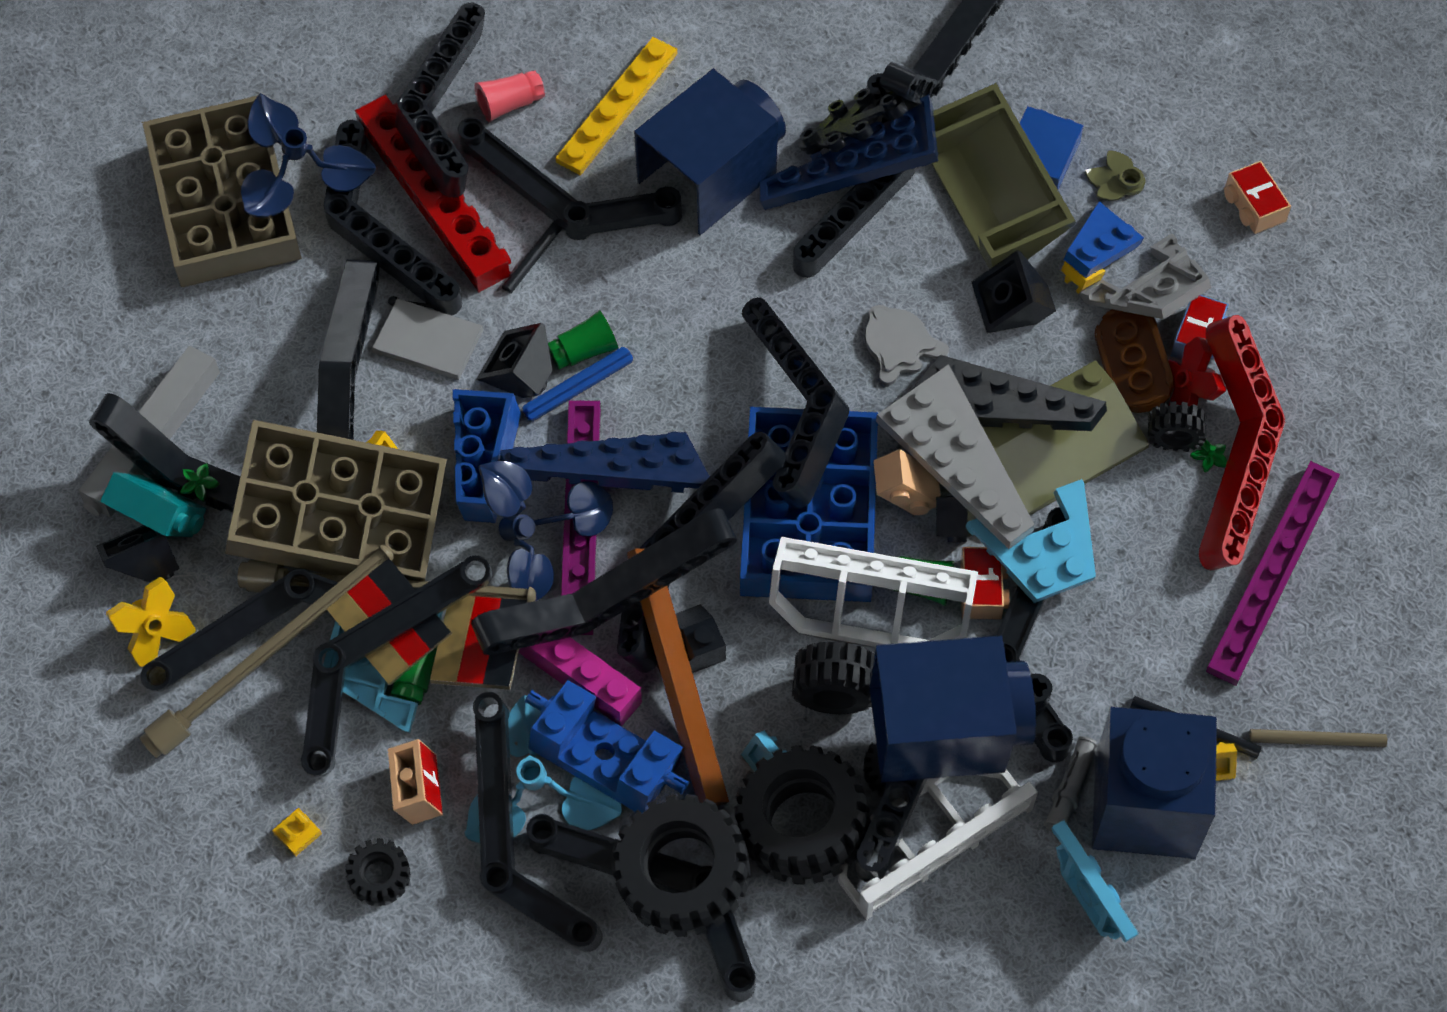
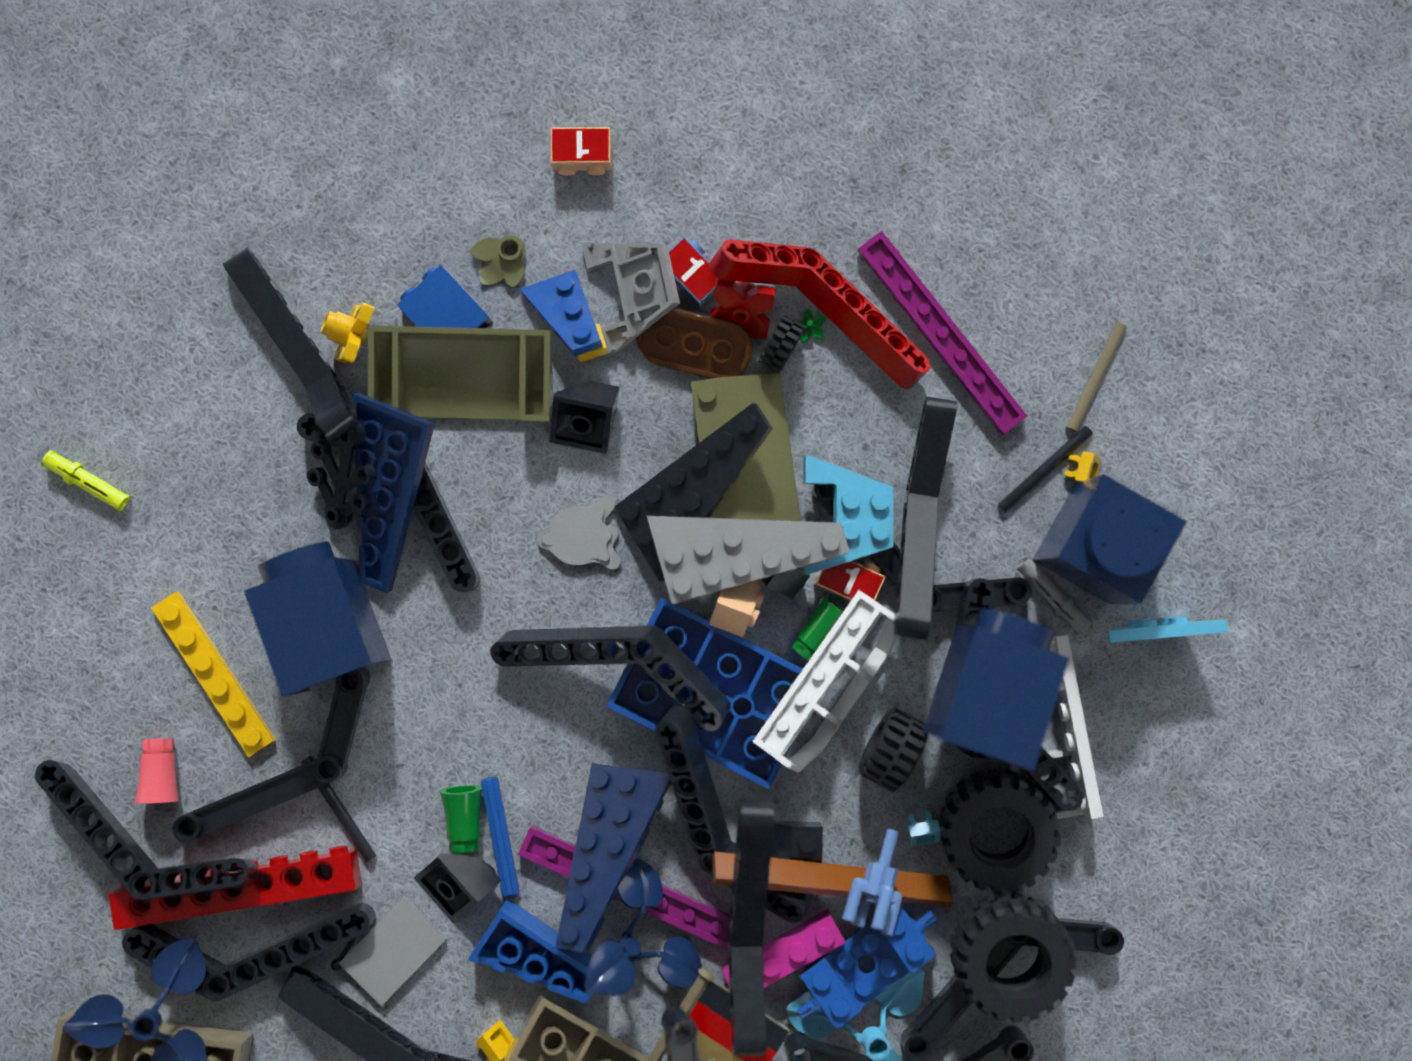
camera: 70 degrees left, 25 degrees up
none -> yellow plant [320,302,375,364]
none -> medium blue plant [842,829,902,936]
none -> black beam [894,396,957,640]

